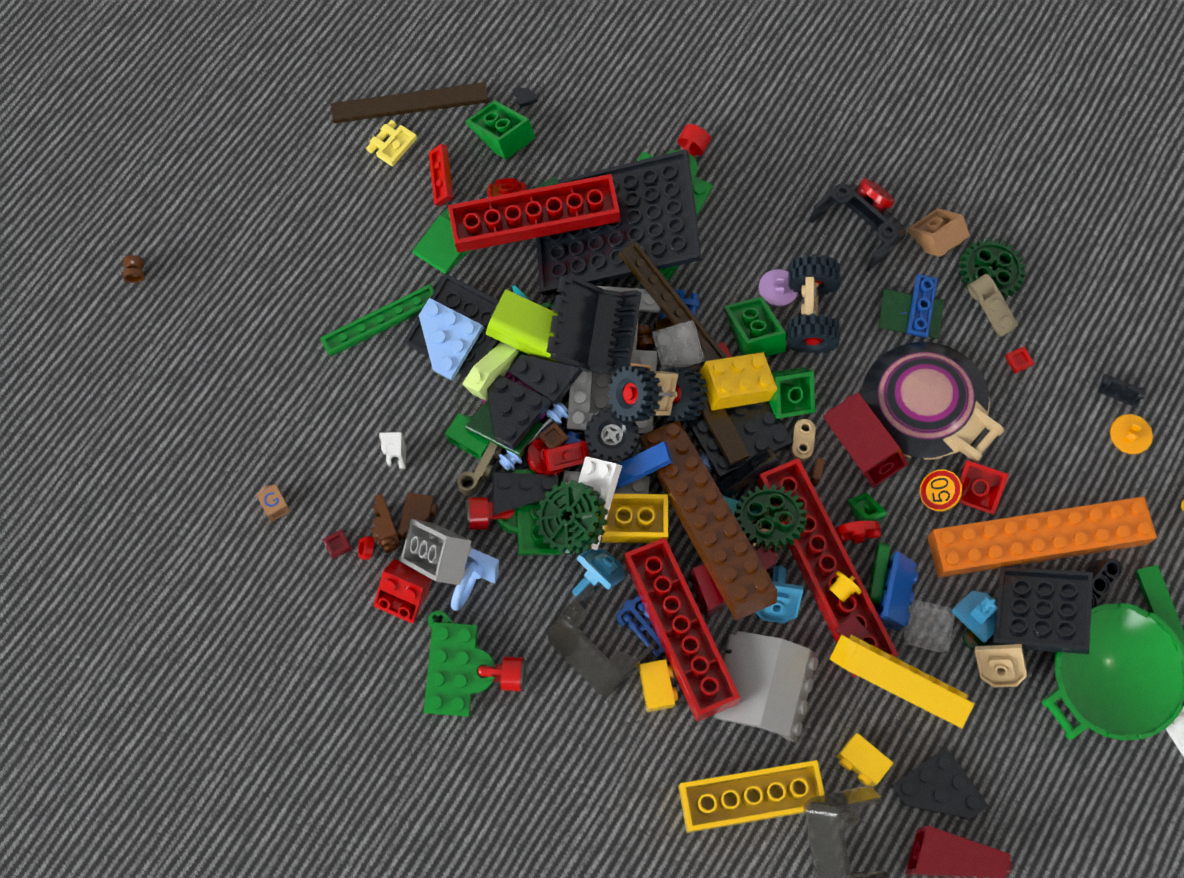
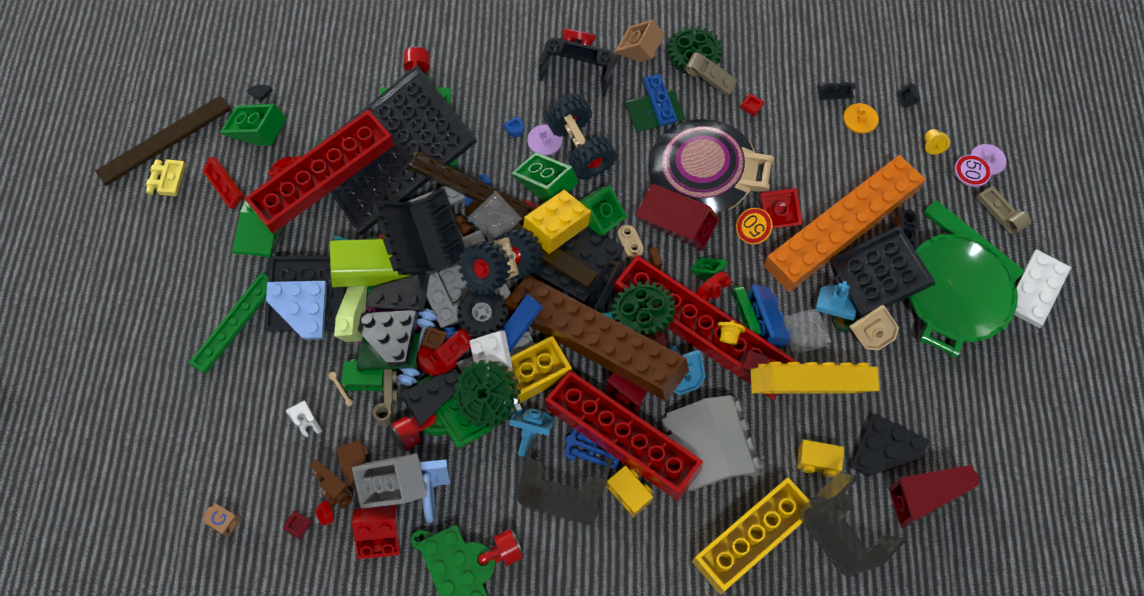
camera: 30 degrees left, 5 degrees down
none -> tan hinge [329,372,353,406]
none -> blue tile [503,116,524,137]

